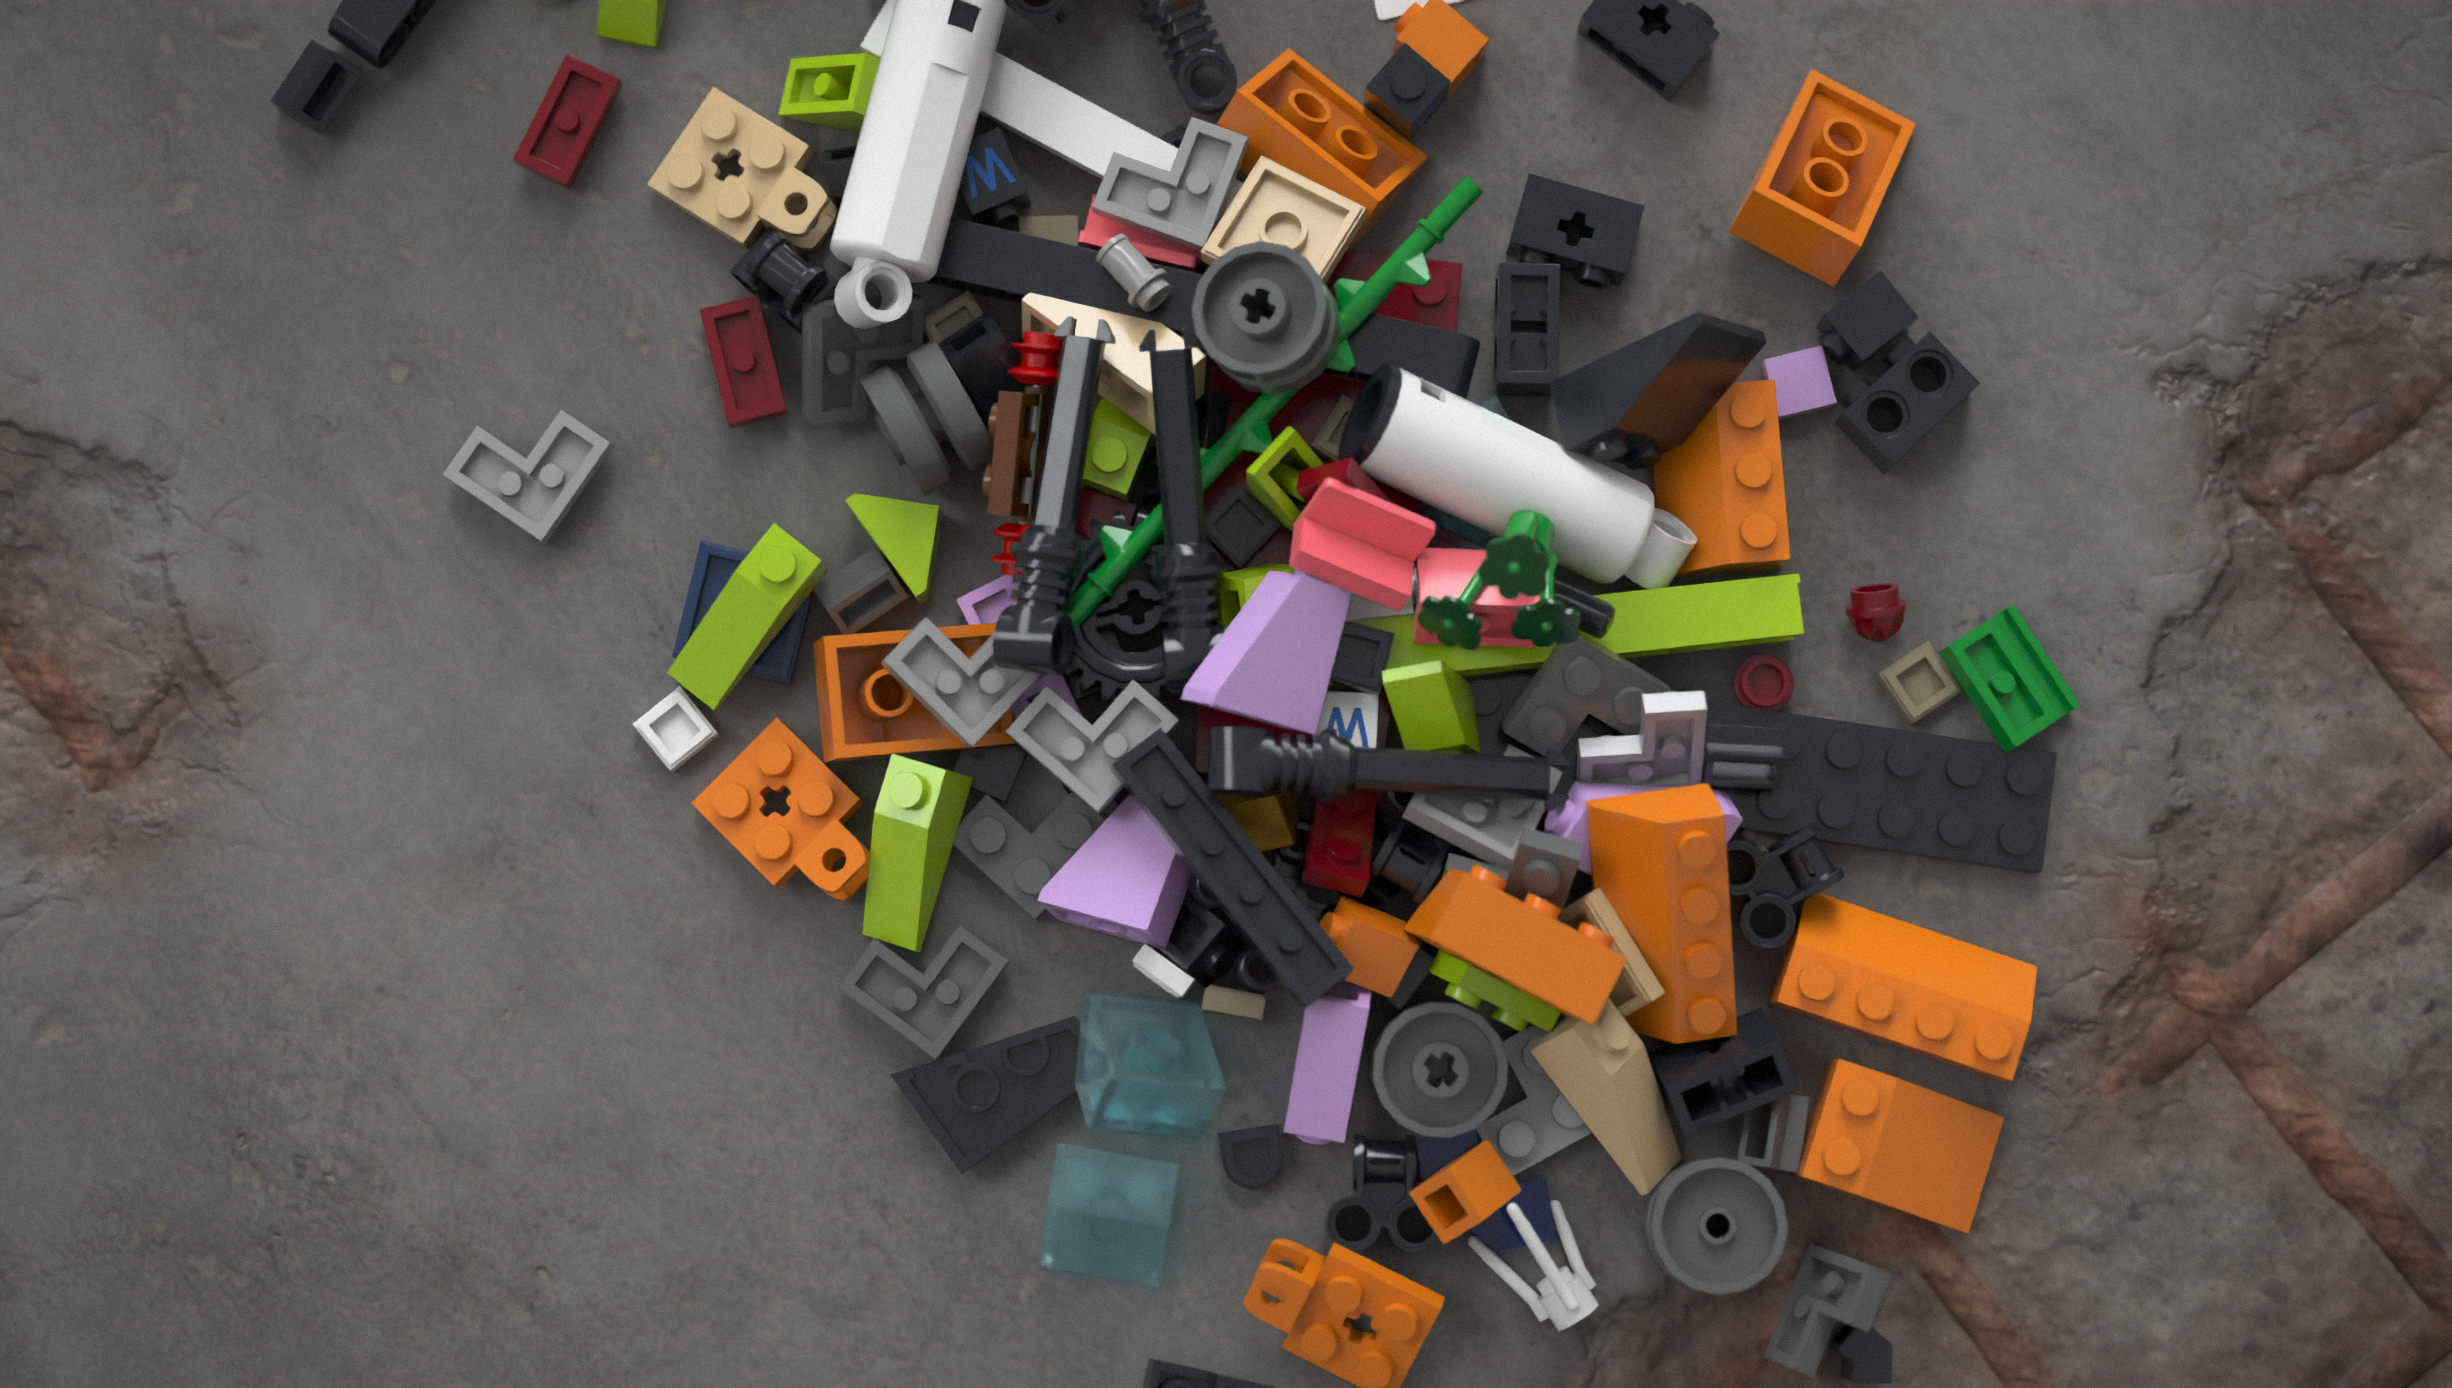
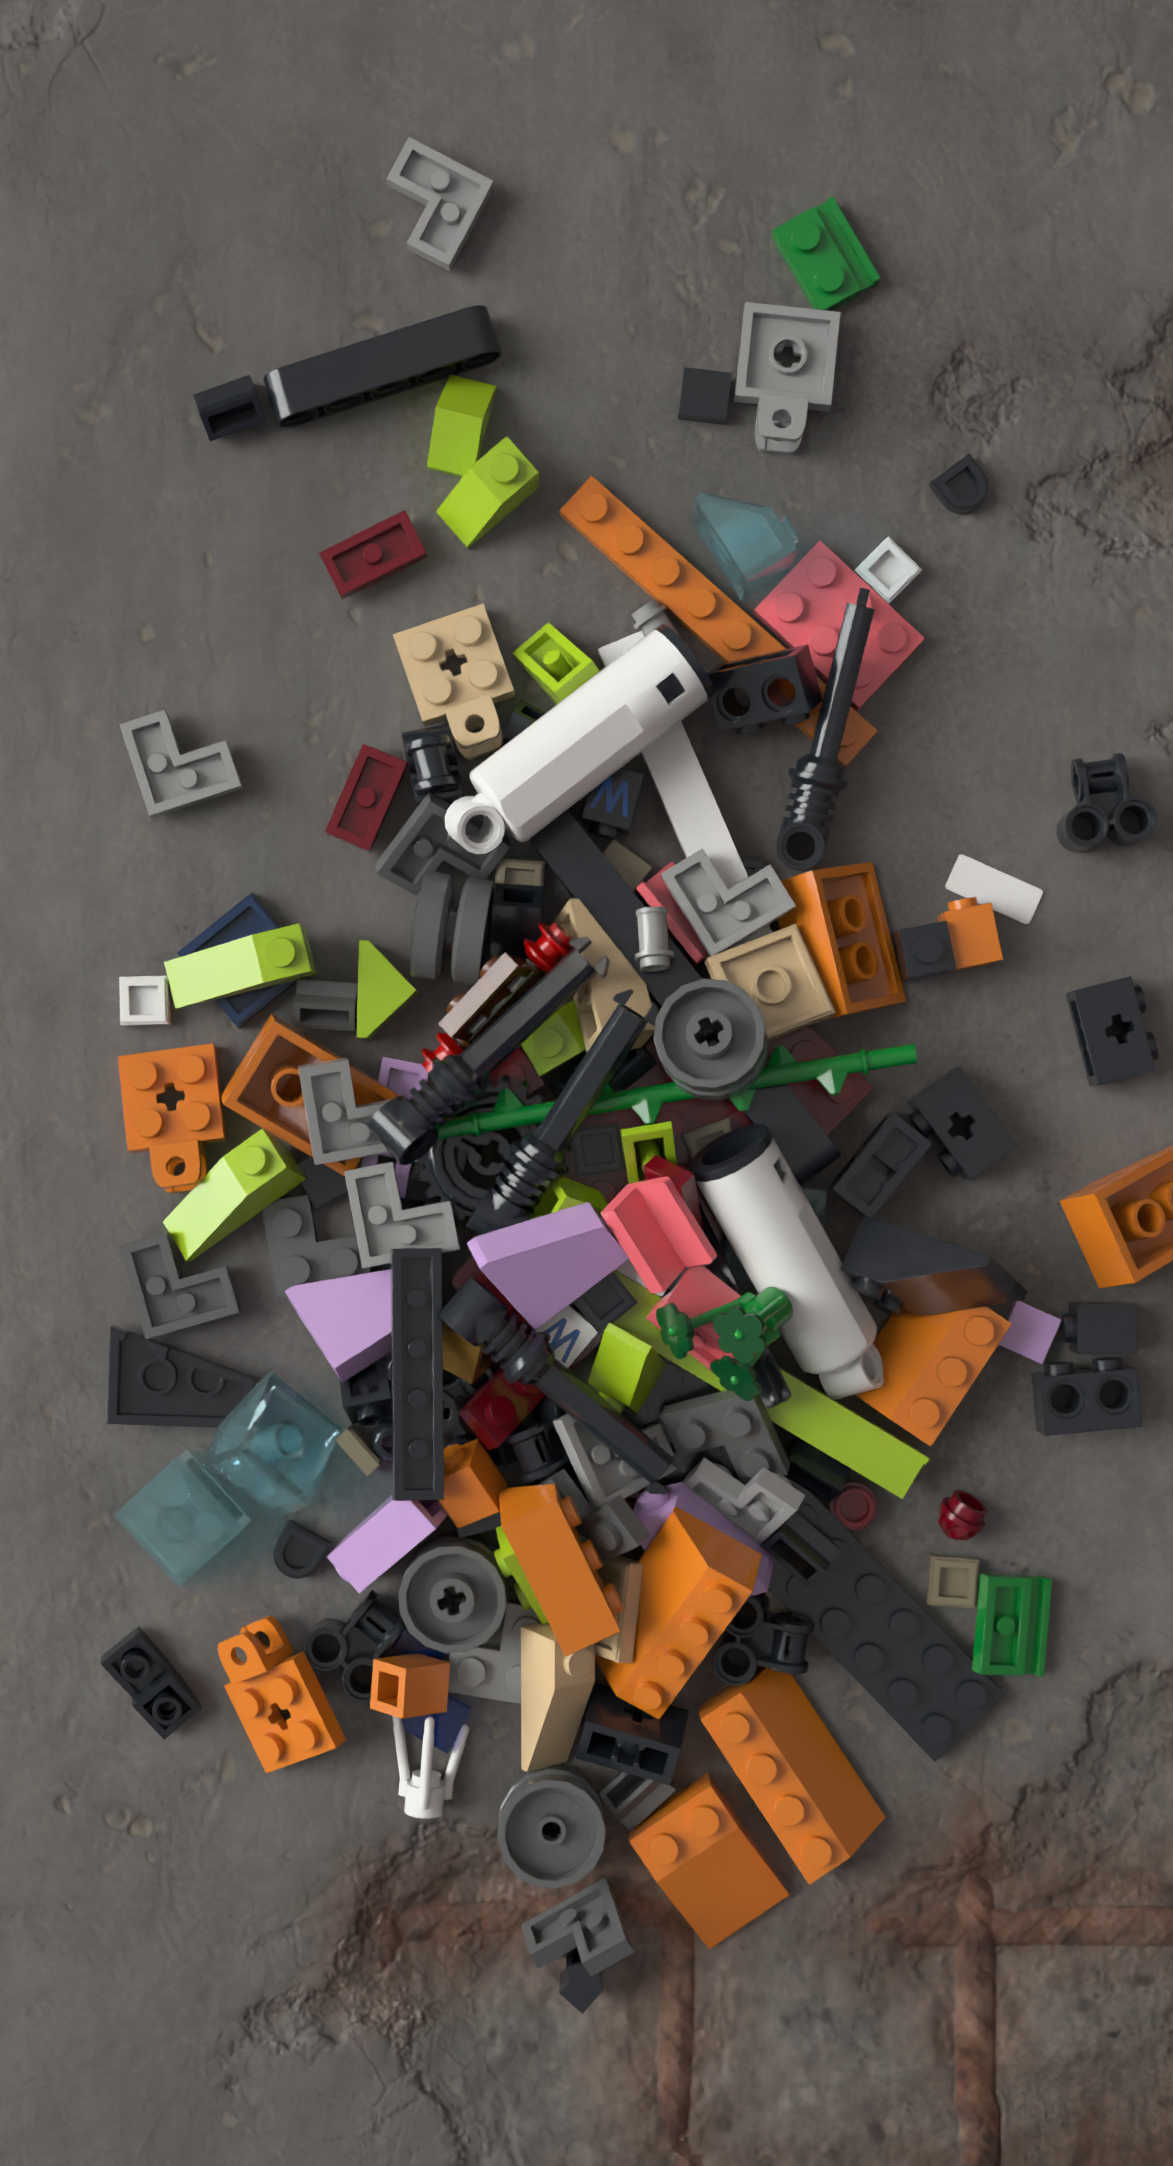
camera: 35 degrees right, 5 degrees up
white tile [1132,944,1195,999] -> none
none -> black piece [784,1436,851,1503]

